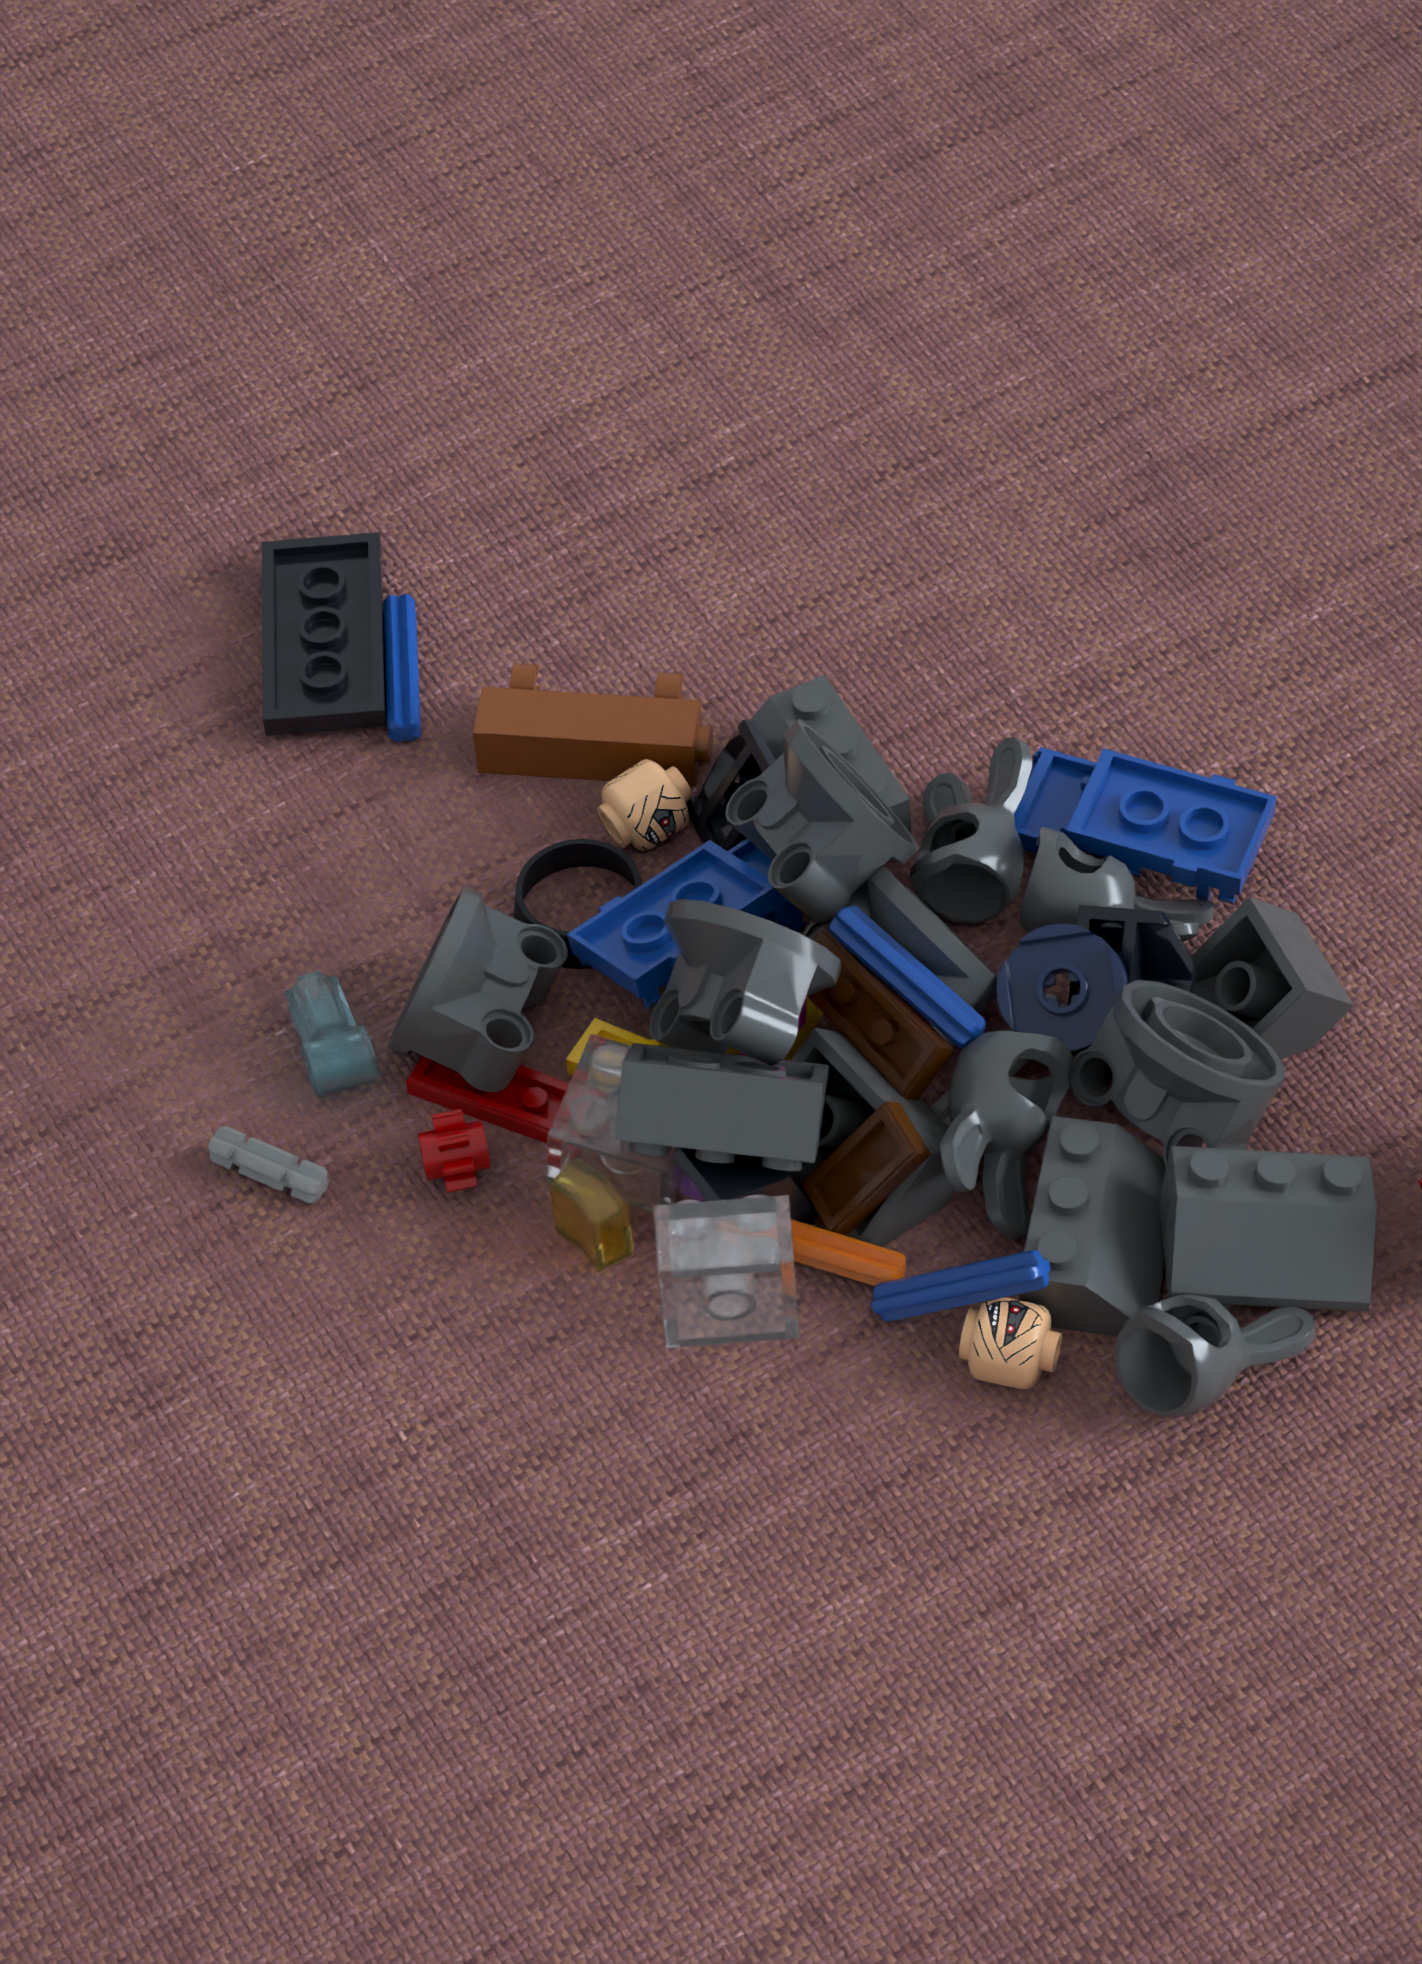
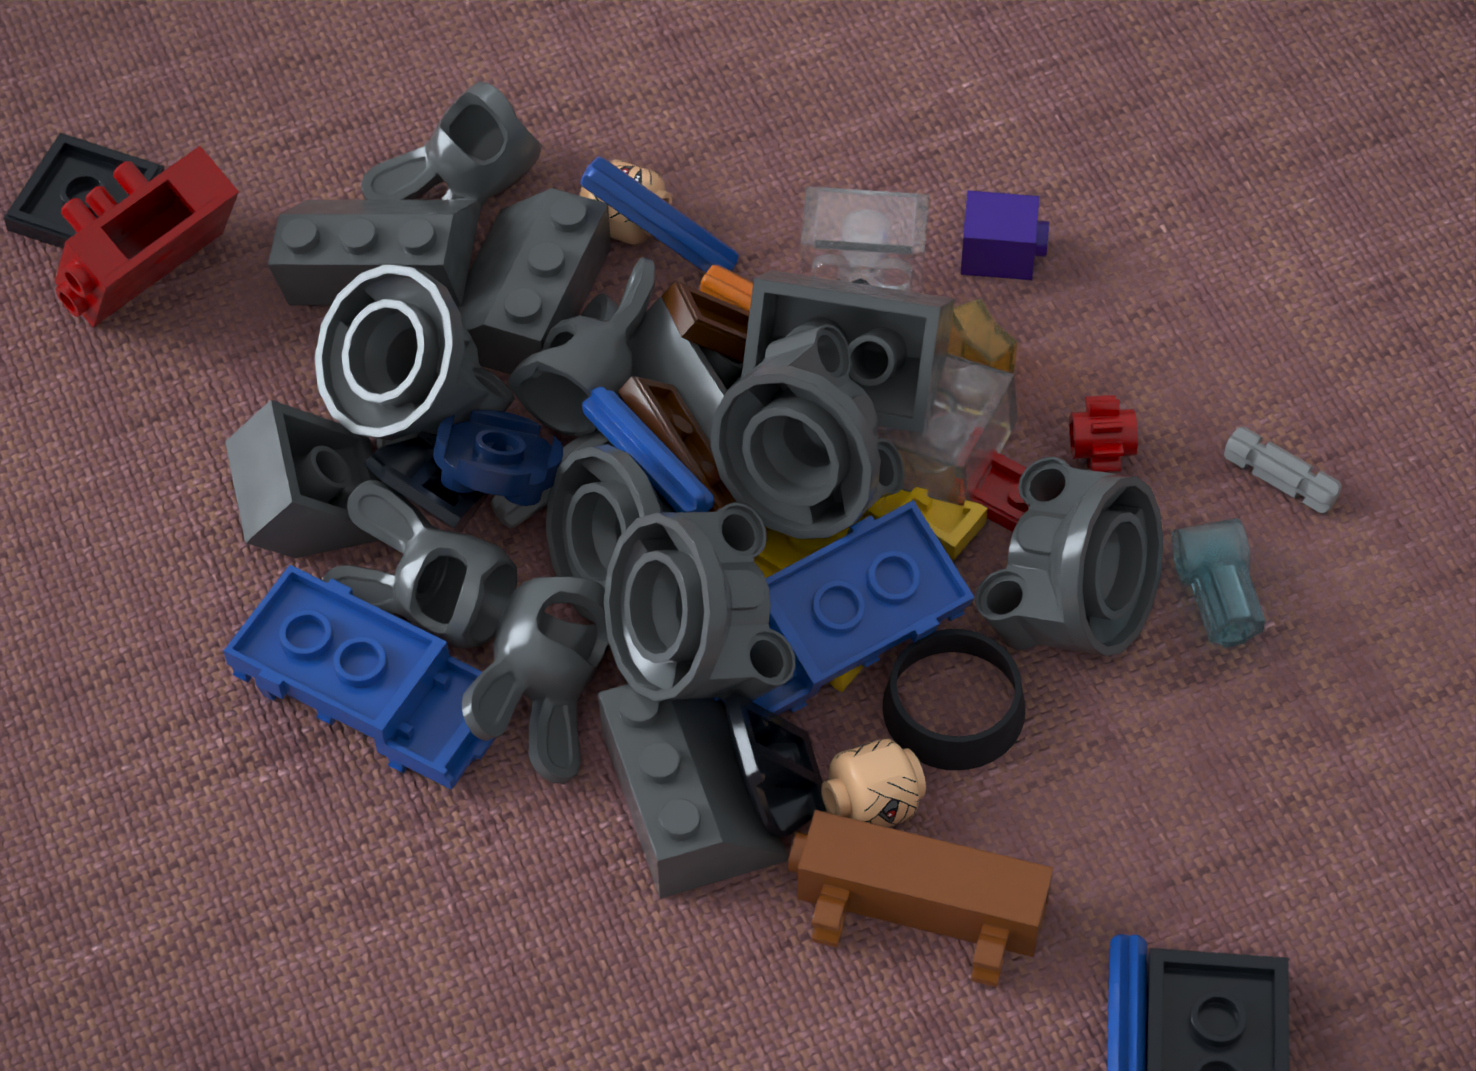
camera: 175 degrees left, 5 degrees up
none -> dark purple brick [960,190,1049,280]

